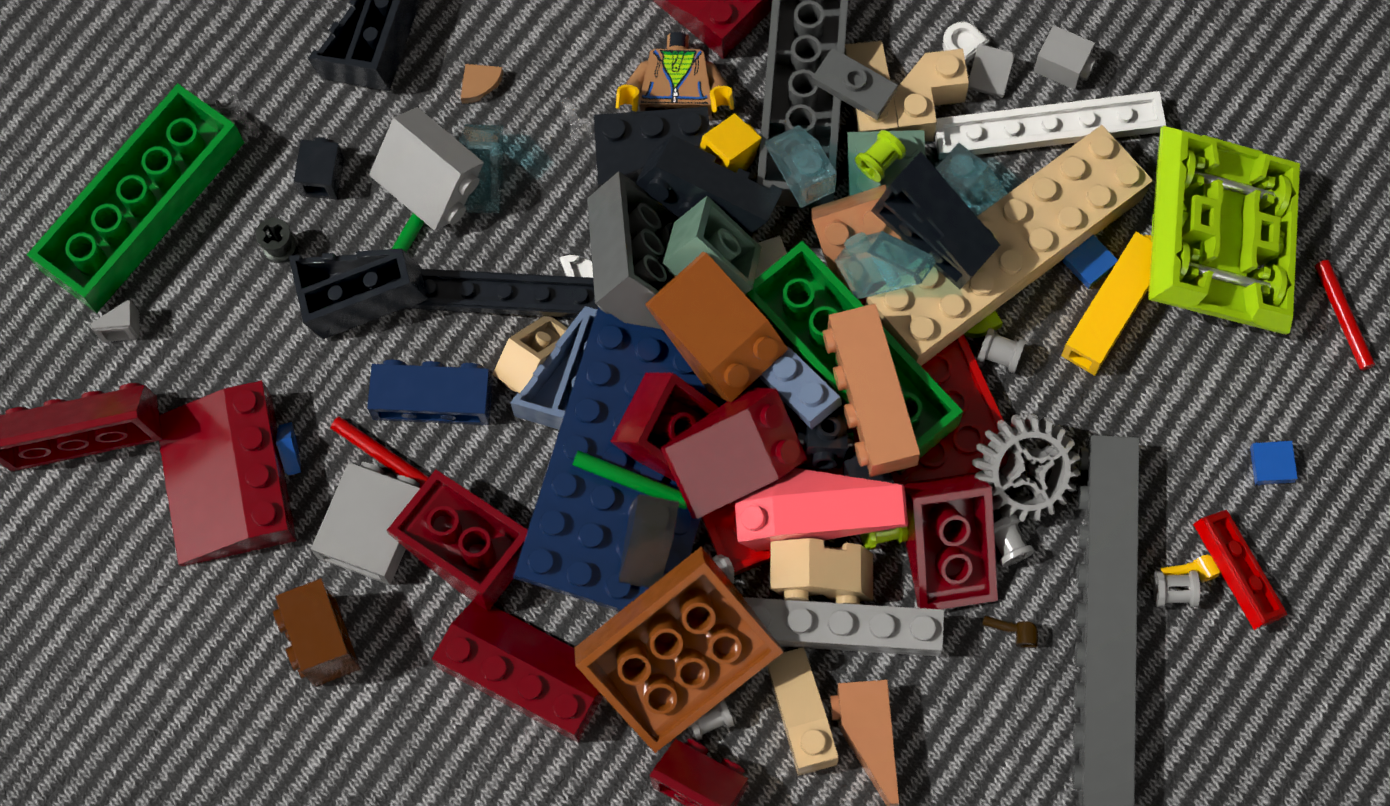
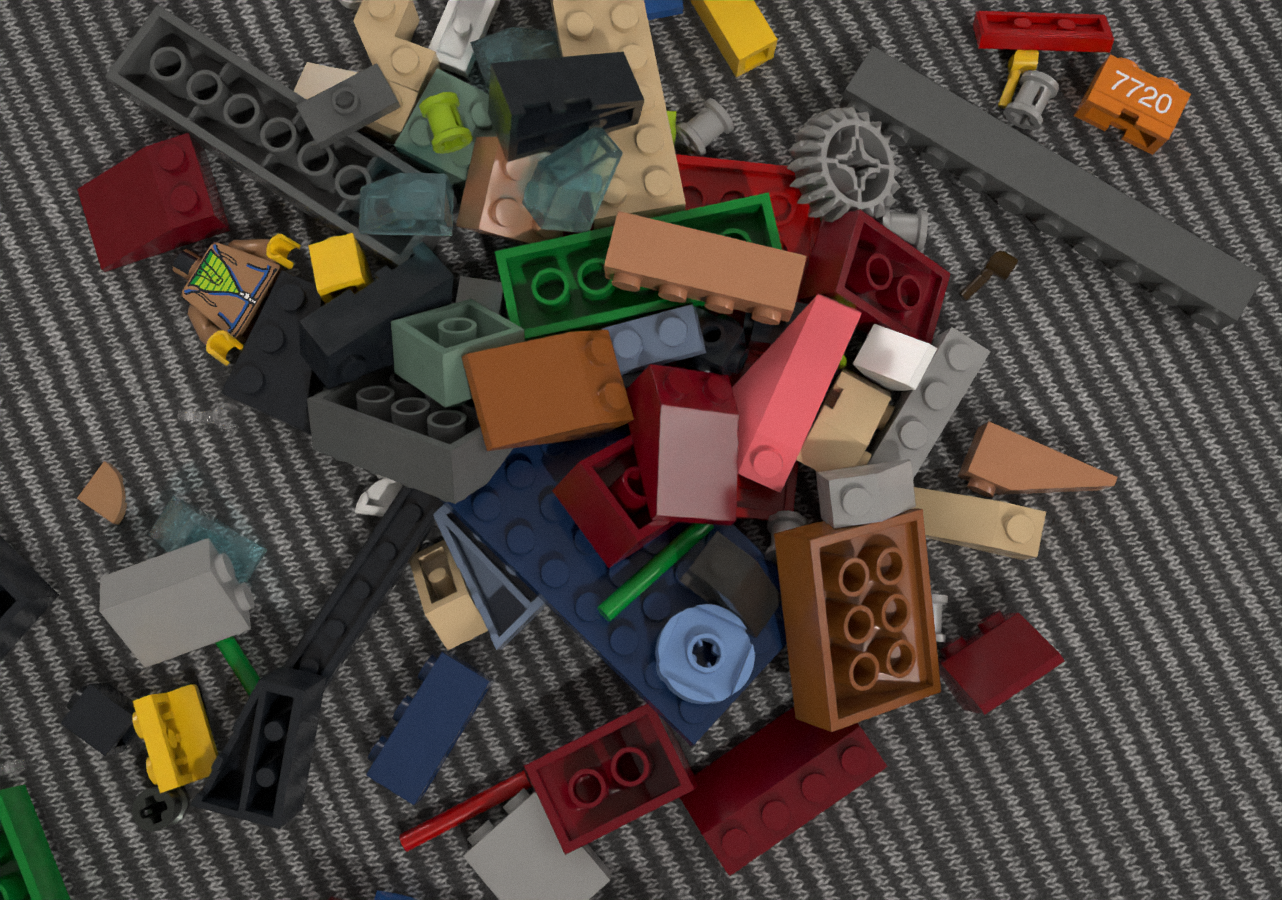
camera: 65 degrees left, 10 degrees up
none -> yellow bracket [132,684,218,793]
none -> medium blue plate [655,604,755,705]
none -> light grey slope [816,459,916,529]
none -> white slope [853,324,937,391]
none -> orange brick [1074,54,1191,155]

